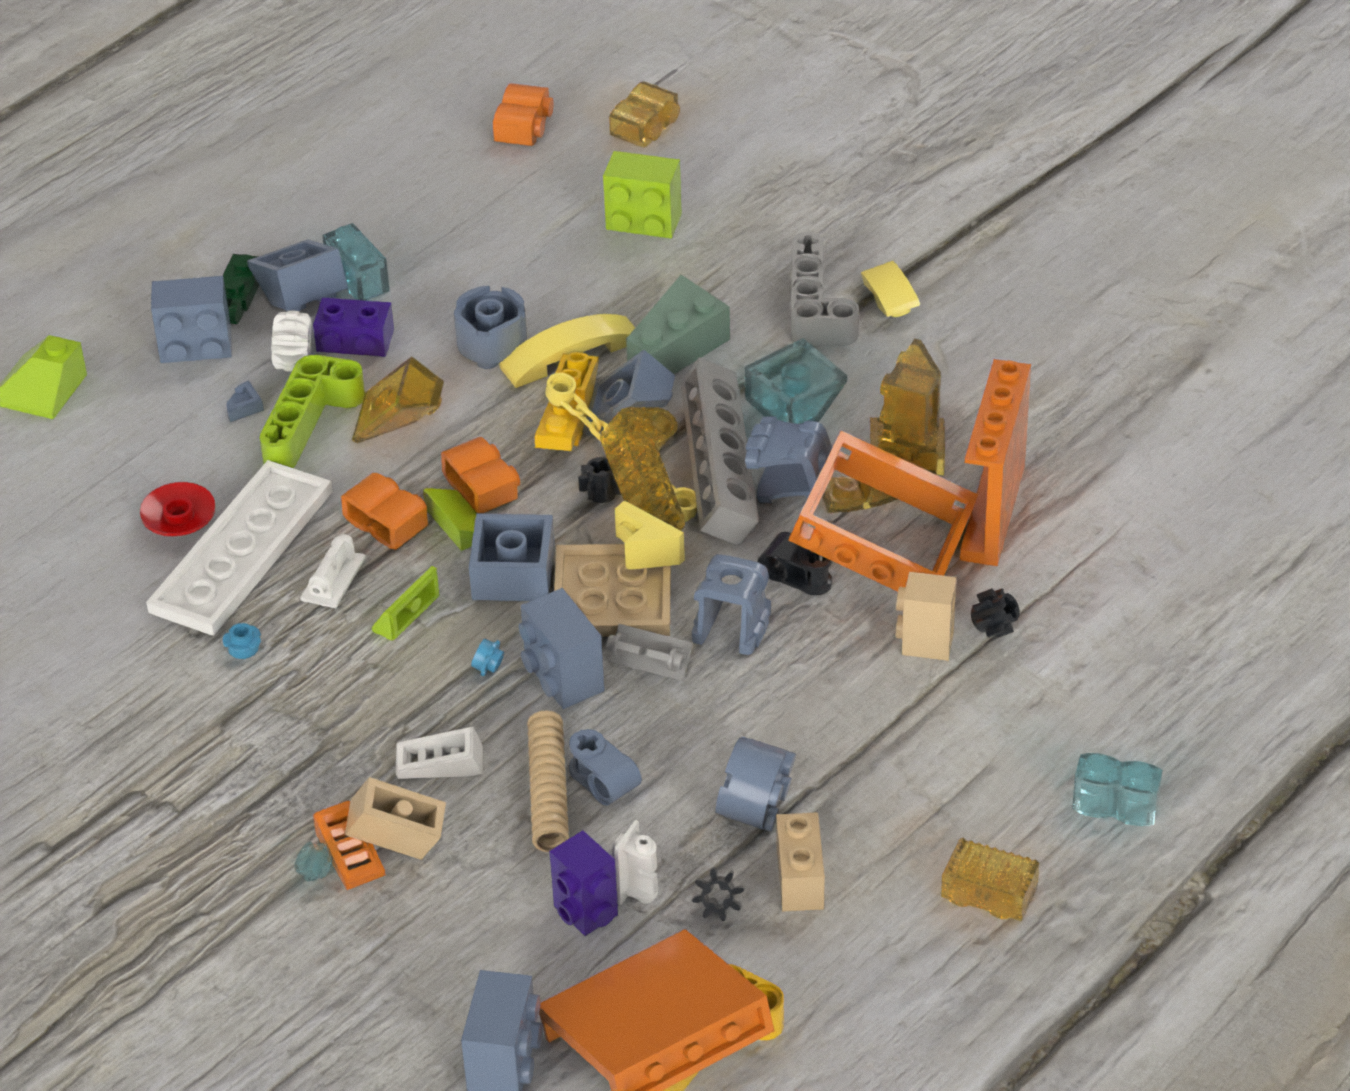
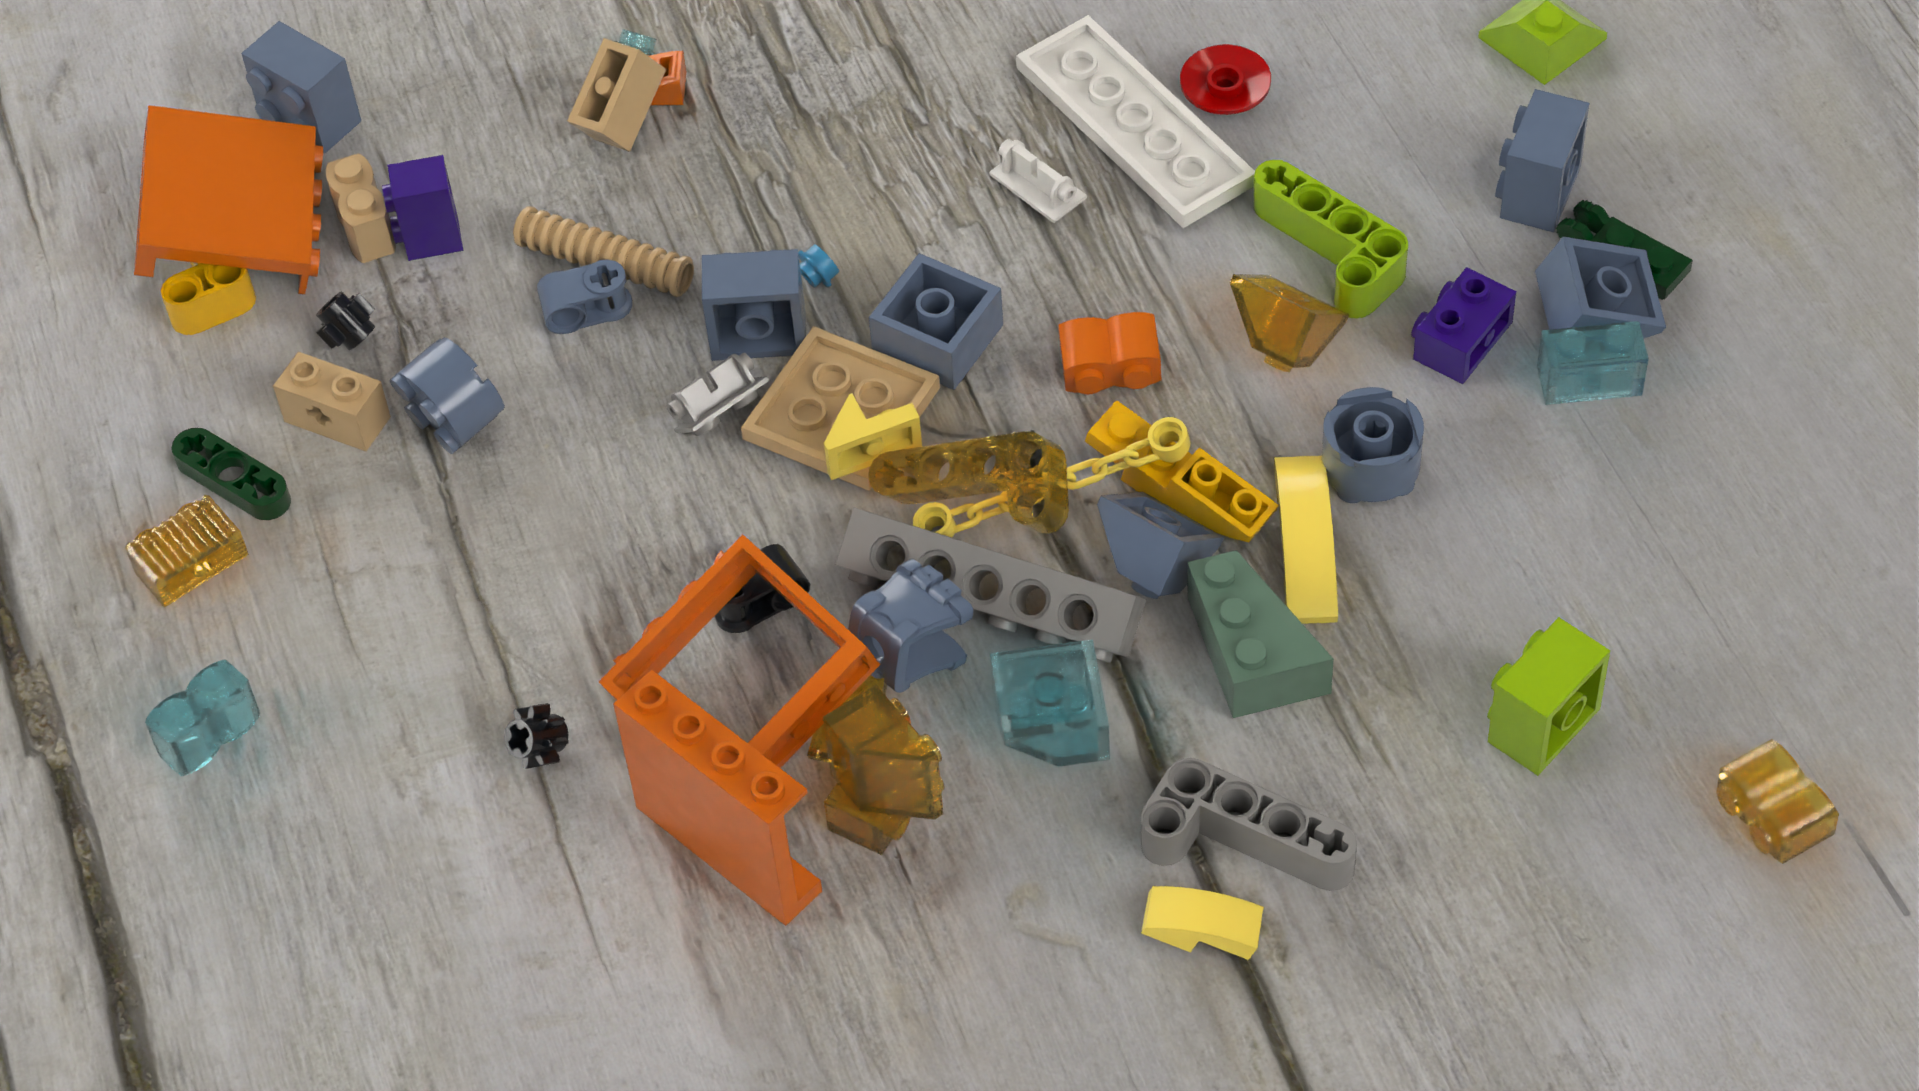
camera: 120 degrees right, 10 degrees up
dark azure plate [223,623,261,659] -> none
sand blue tile [226,381,264,422] -> none
white gear [271,311,312,372] -> none
orange brick [341,473,428,550] -> none
lime slope [371,566,440,641] -> none
white slope [396,726,483,779] -> none
lime slope [423,488,476,551] -> none
orange brick [493,83,554,146] -> none
white hinge [612,820,659,905] -> none
sand blue piece [692,554,771,655] -> none
tan brick [896,572,957,661] -> none
none -> dark green beam [171,428,291,520]
none -> tan brick [326,153,396,263]

